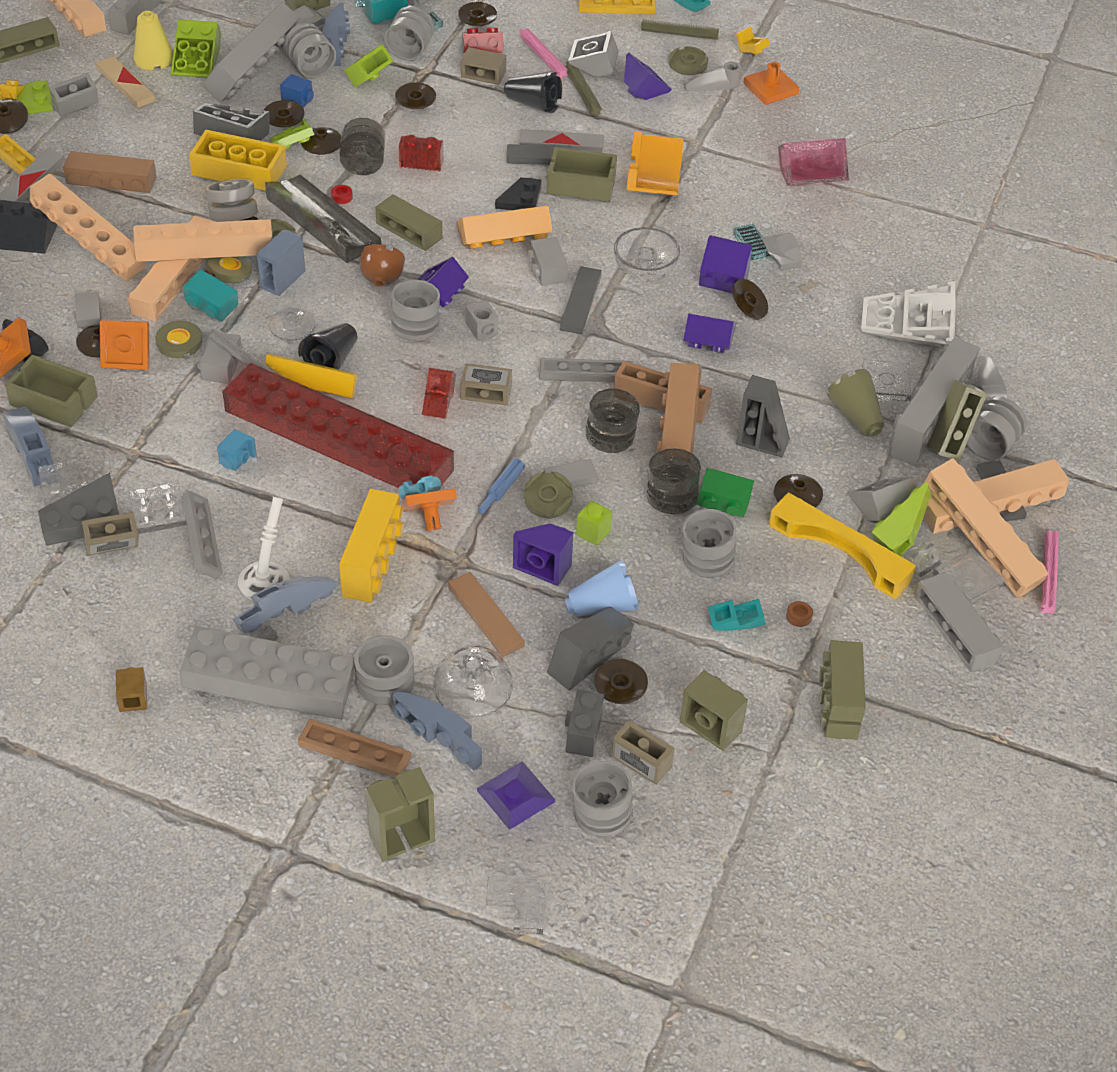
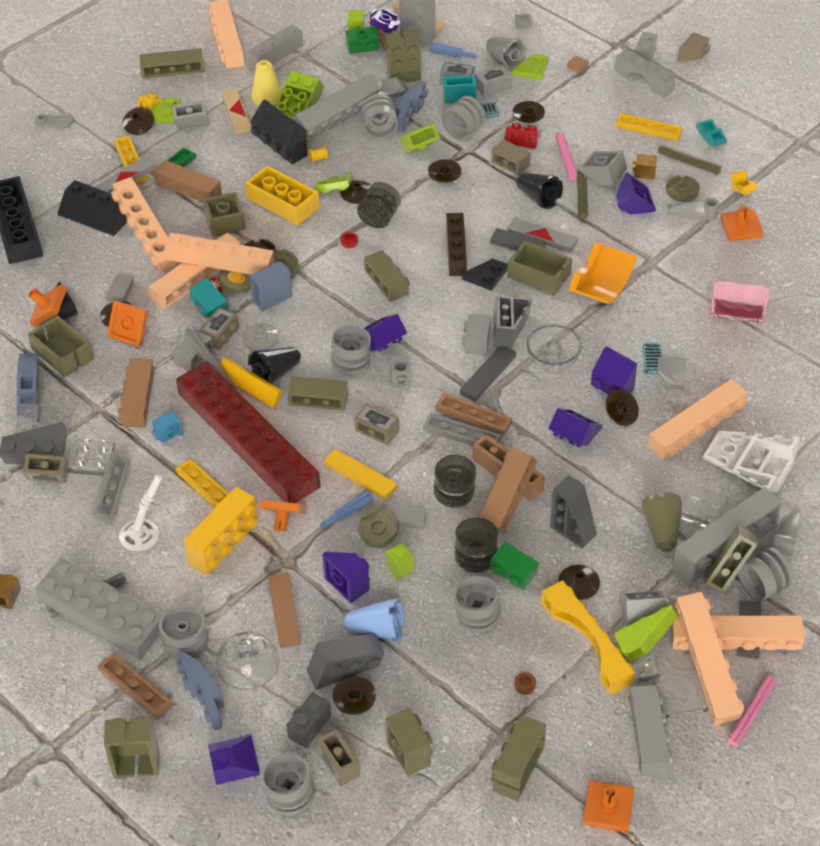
camera: 25 degrees right, 0 degrees up
olive tile [155,321,203,358] -> none
dark grey wedge [193,103,269,141] -> none
light grey wheel [205,179,258,222] -> none
sand blue slope [233,576,338,633] -> none
dark brown dish [264,100,305,127] -> none
clear smoke arch [265,175,381,263] -> none
blue brick [280,74,314,108] -> none
dark orange cylinder [360,244,405,286] -> none
clear red brick [398,135,444,172] -> none
medium azure bar [398,475,441,499] -> none
clear red arch [422,368,457,419] -> none
light orange slope [456,206,552,249] -> none
teal slope [708,599,767,631] -> none
none -> medium nougat brick [118,359,155,428]
none -> green tile [166,147,196,167]
none -> yellow tile [175,458,229,508]
none -> dark tan brick [199,307,239,350]
none -> olive brick [203,192,245,236]
none -> black slope [251,99,308,164]
none -> olive brick [288,376,348,411]
none -> yellow bush [308,145,328,163]
none -> yellow tile [324,448,398,500]
none -> medium nougat plate [435,393,512,436]
none -> dark brown brick [446,213,467,276]
none -> dark grey wedge [493,295,532,347]
none -> orange tile [583,780,634,833]
none -> pearl gold brick [632,154,657,179]
none -> light nougat brick [647,379,747,460]

